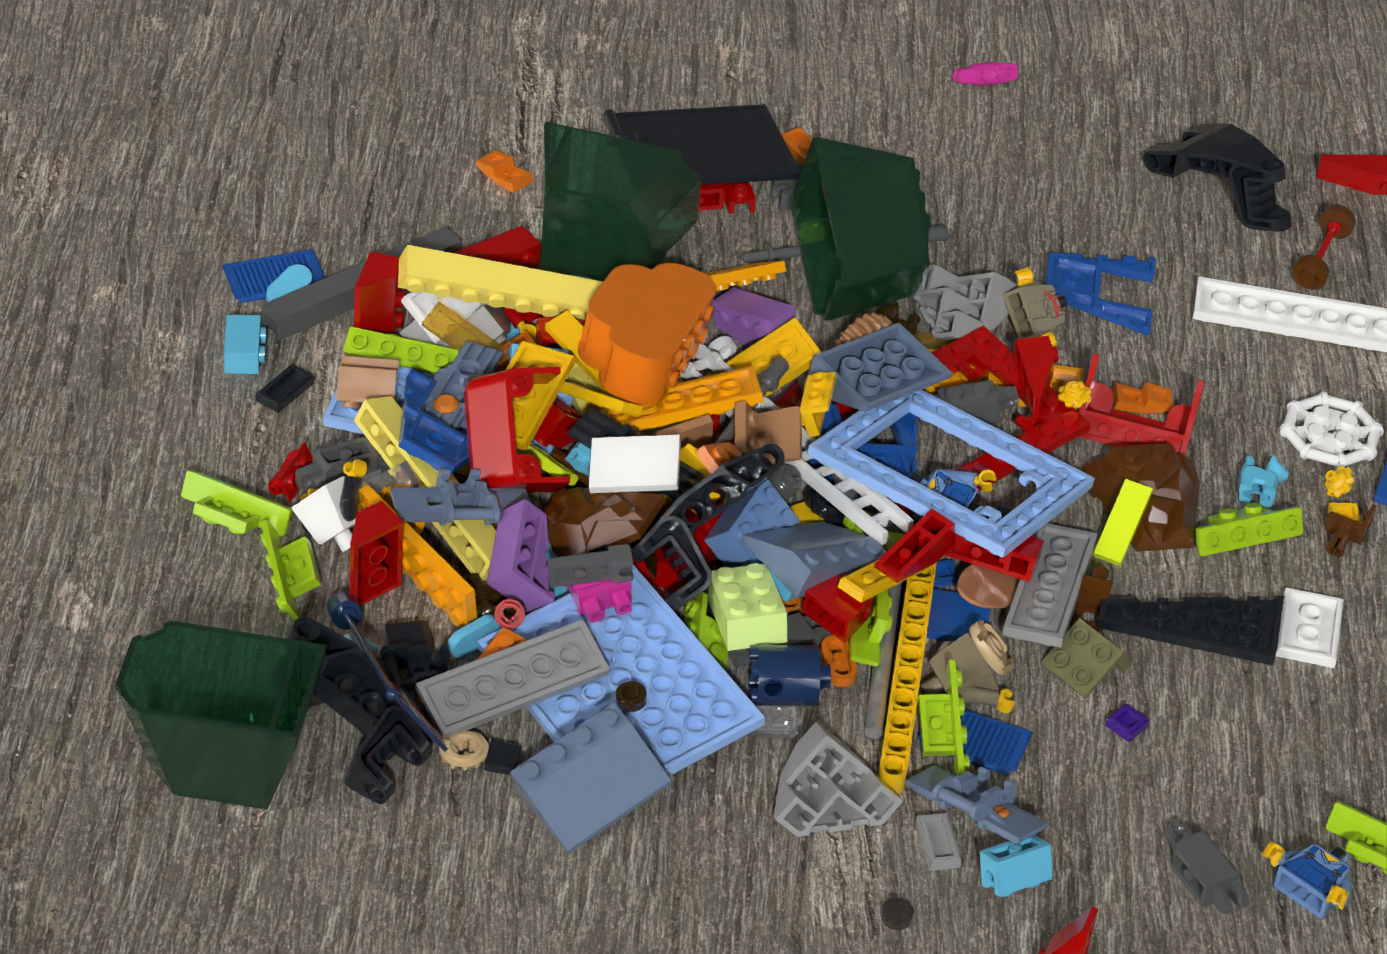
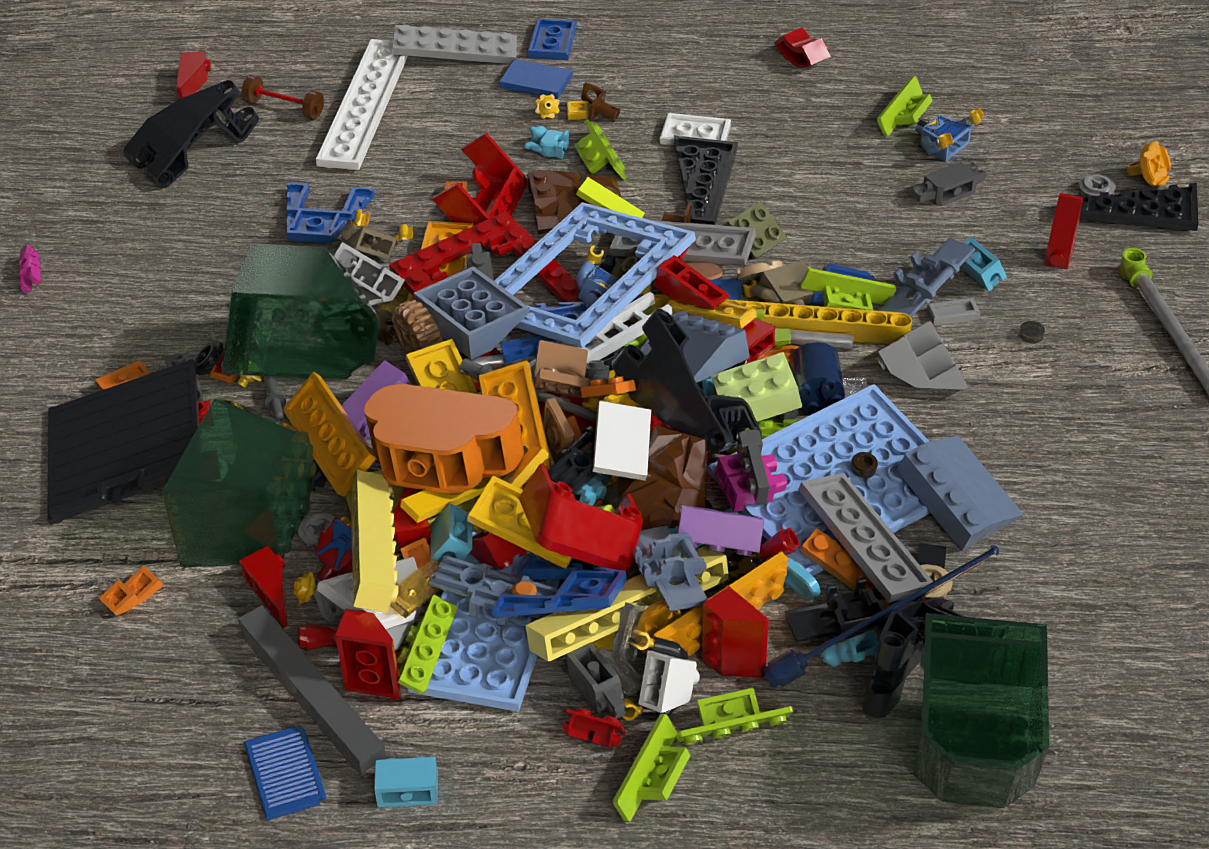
camera: 85 degrees left, 0 degrees up
black tile [256,364,314,413] -> none
medium azure tile [266,264,312,302] -> none
medium nougat piece [336,356,401,408] -> none
yellow bracket [799,372,837,437] -> none
red slope [1014,335,1059,419] -> none
yellow plant [1058,381,1092,409] -> none
dark purple tile [1105,704,1150,742] -> none
white plate [1279,392,1384,469] -> none

